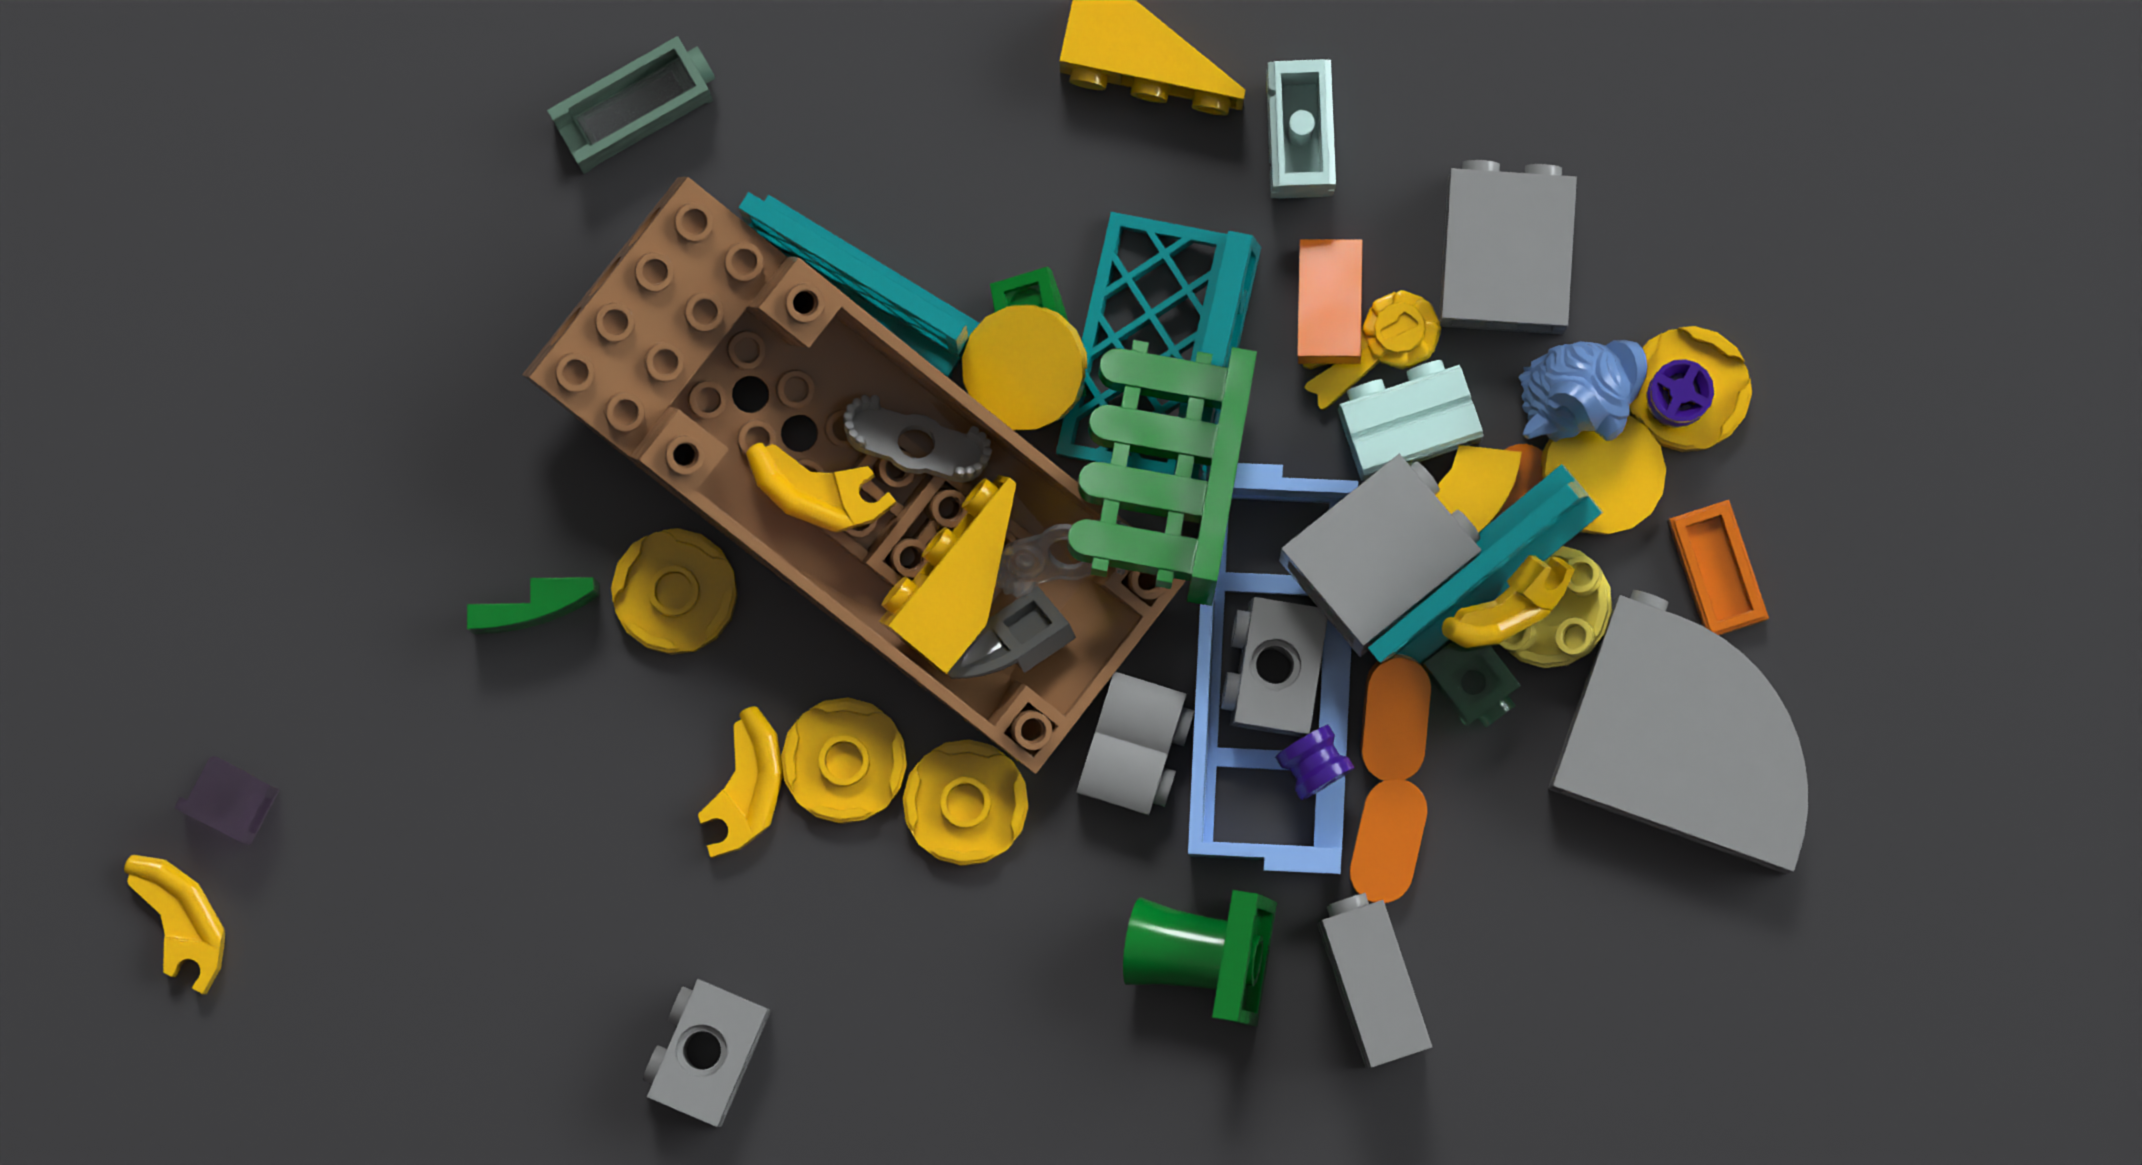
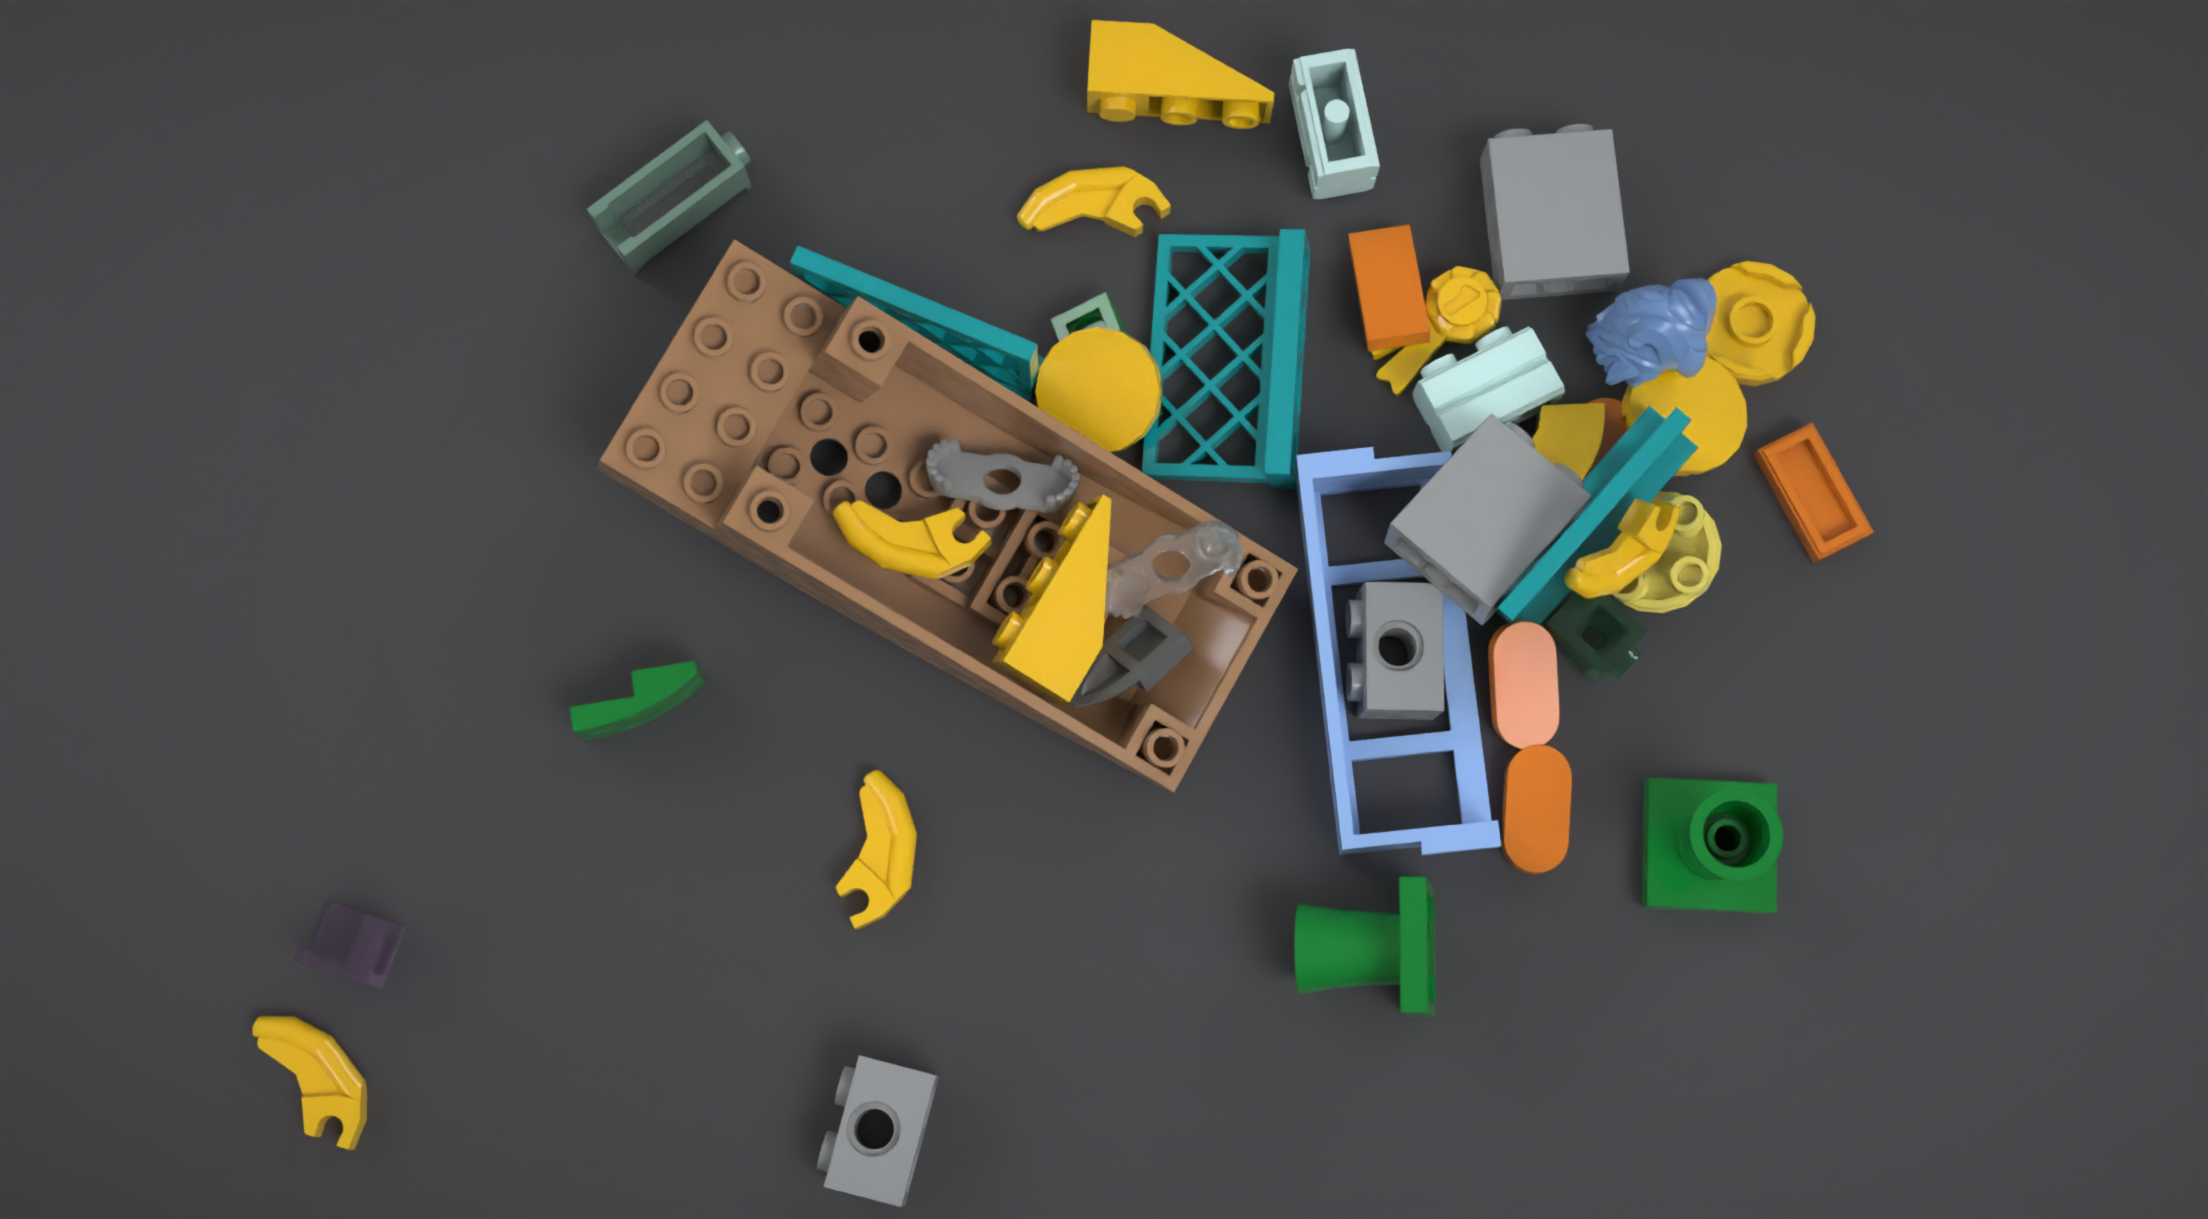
camera: 15 degrees left, 5 degrees down
yellow tile [611,528,738,655] -> none
yellow tile [781,697,908,824] -> none
yellow tile [903,739,1029,866] -> none
green fence [1067,340,1257,606] -> none
light grey brick [1076,672,1195,816] -> none
dark purple wheel [1275,724,1355,800] -> none
light grey brick [1317,893,1432,1068] -> none
light grey brick [1548,590,1808,874] -> none
dark purple wheel [1646,359,1714,428] -> none
none -> yellow piece [1016,166,1171,237]
none -> green plant [1642,777,1783,914]

